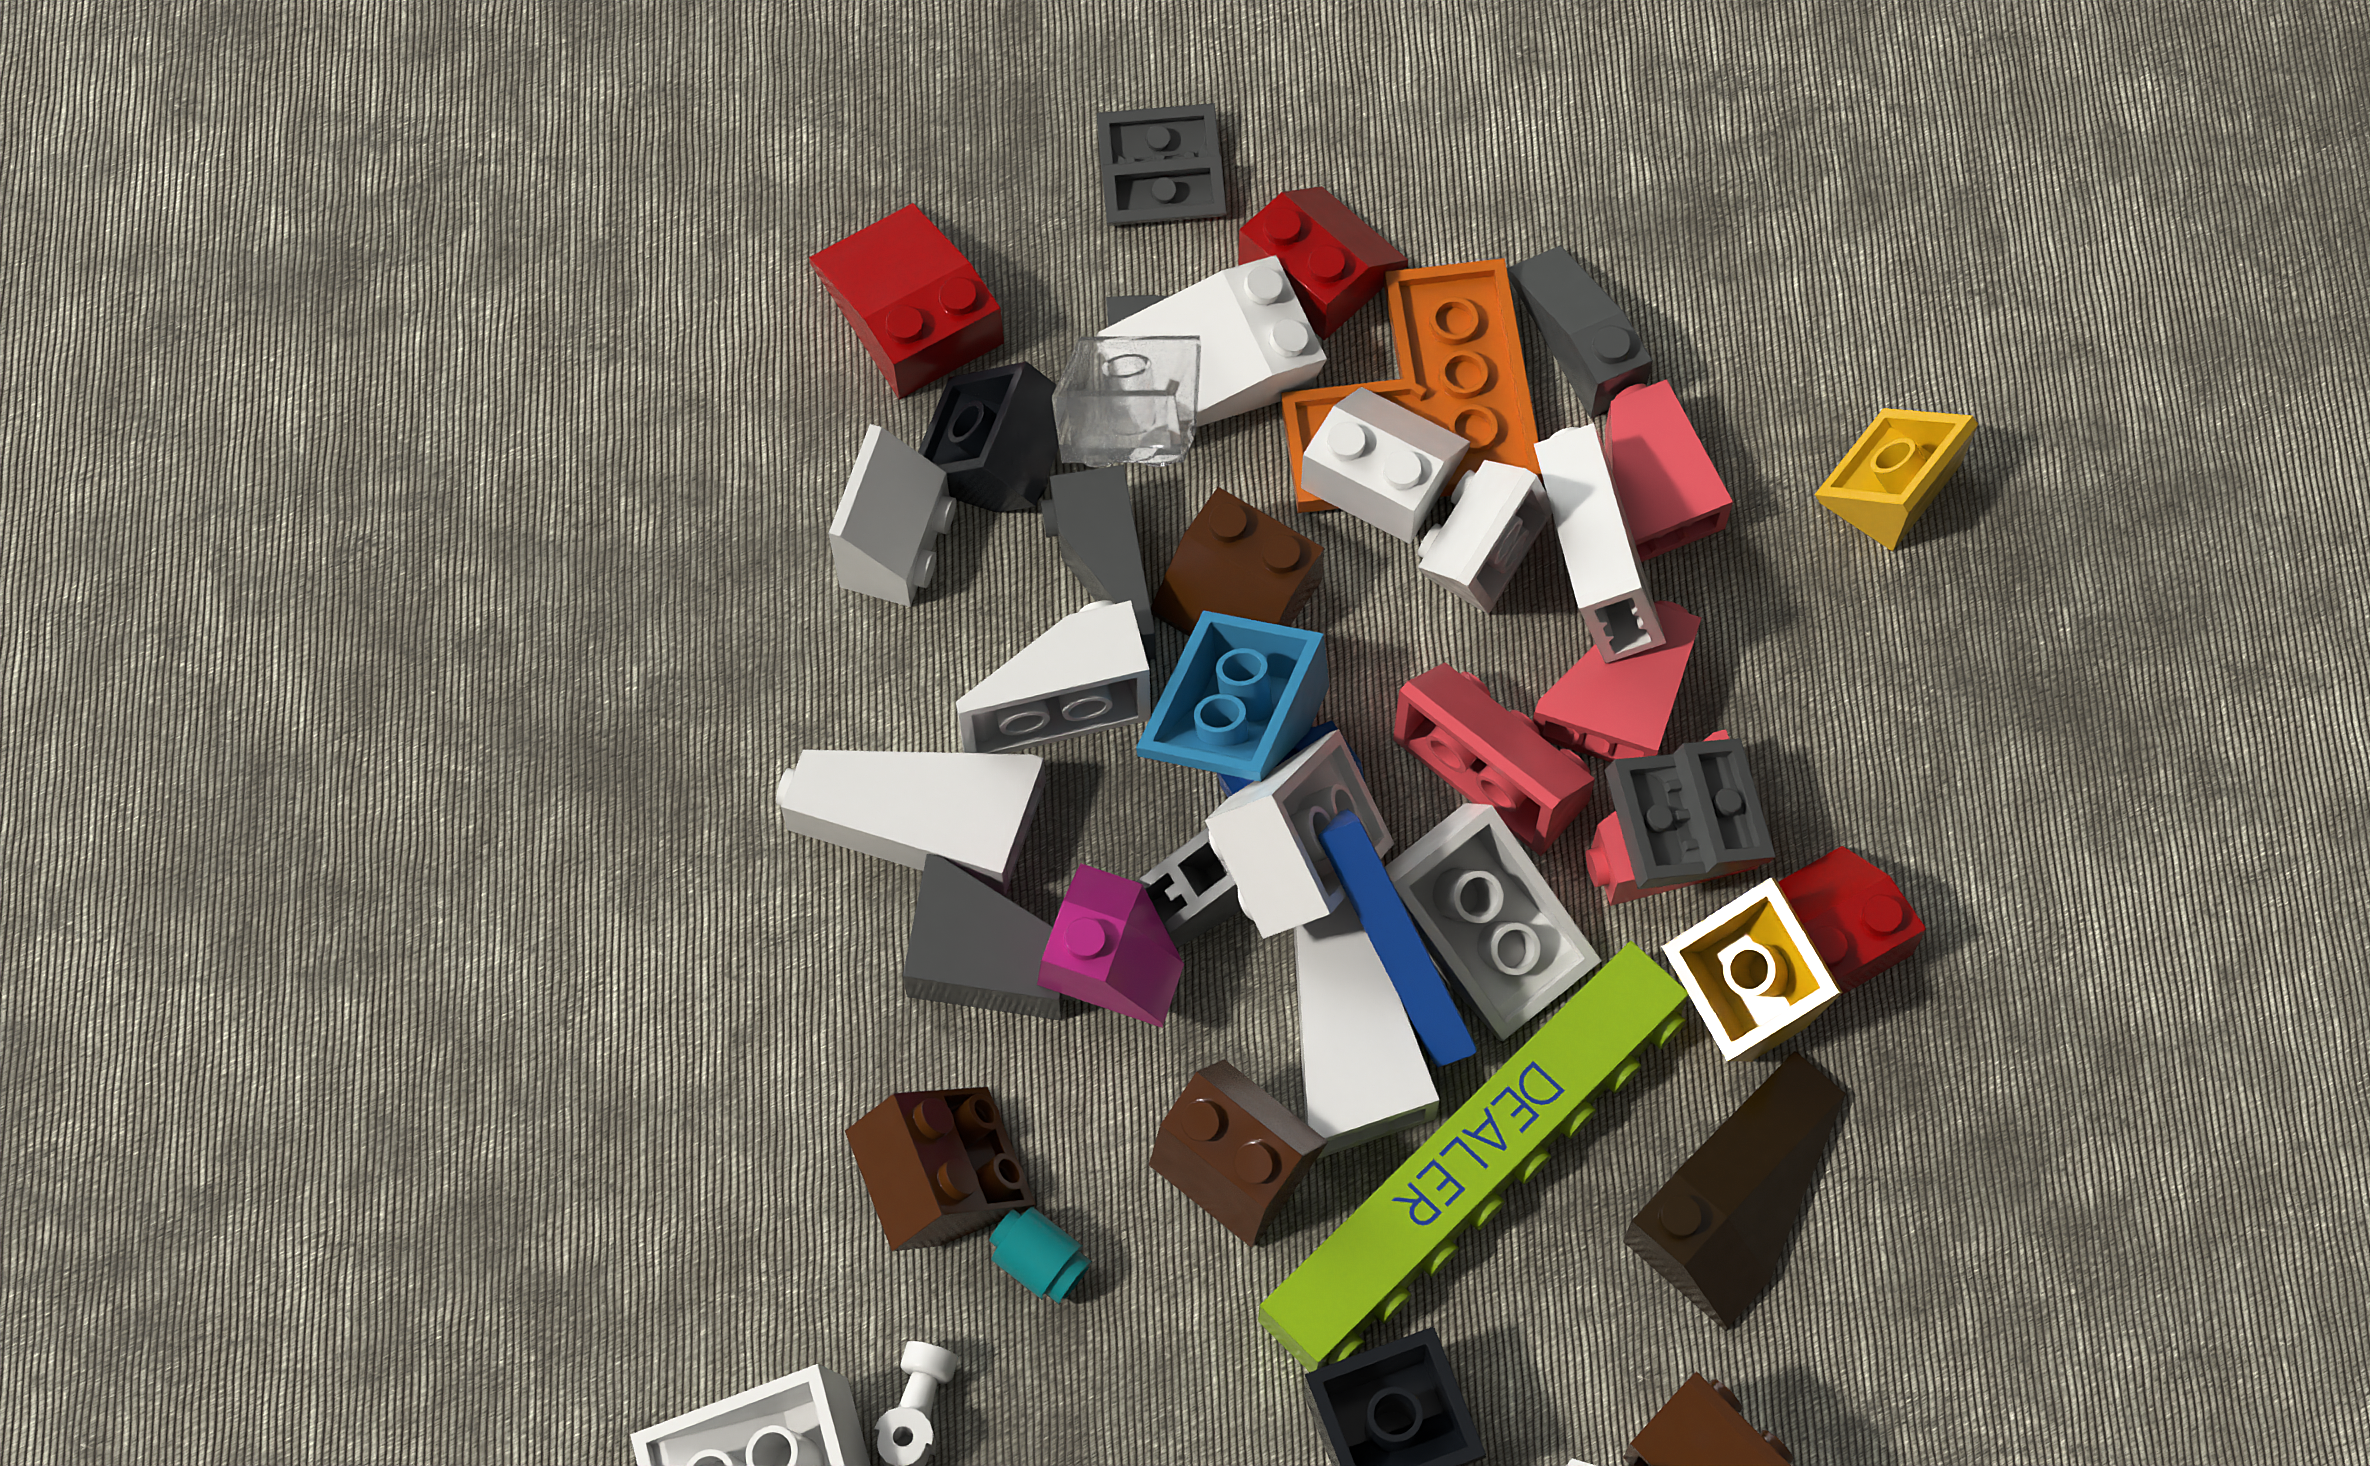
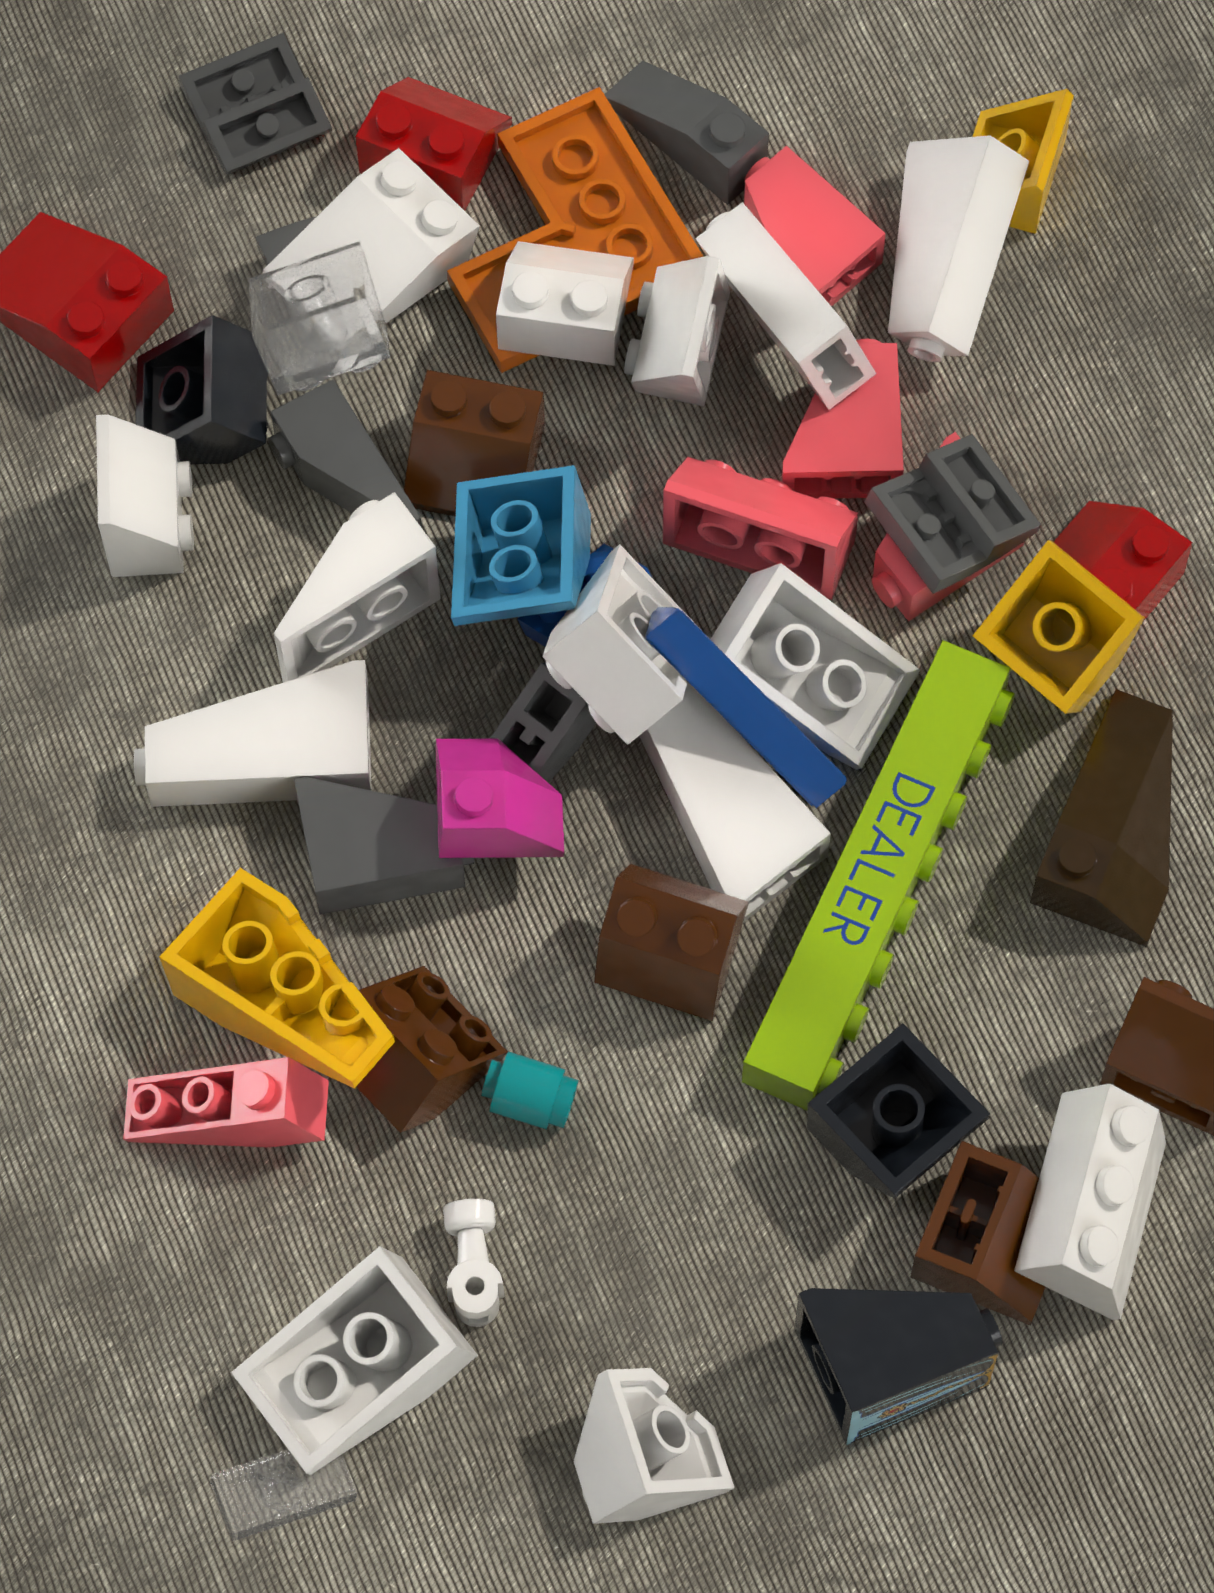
camera: 20 degrees left, 0 degrees up
none -> coral slope [123,1057,329,1148]
none -> yellow wedge [159,868,395,1089]
none -> white slope [888,135,1029,362]

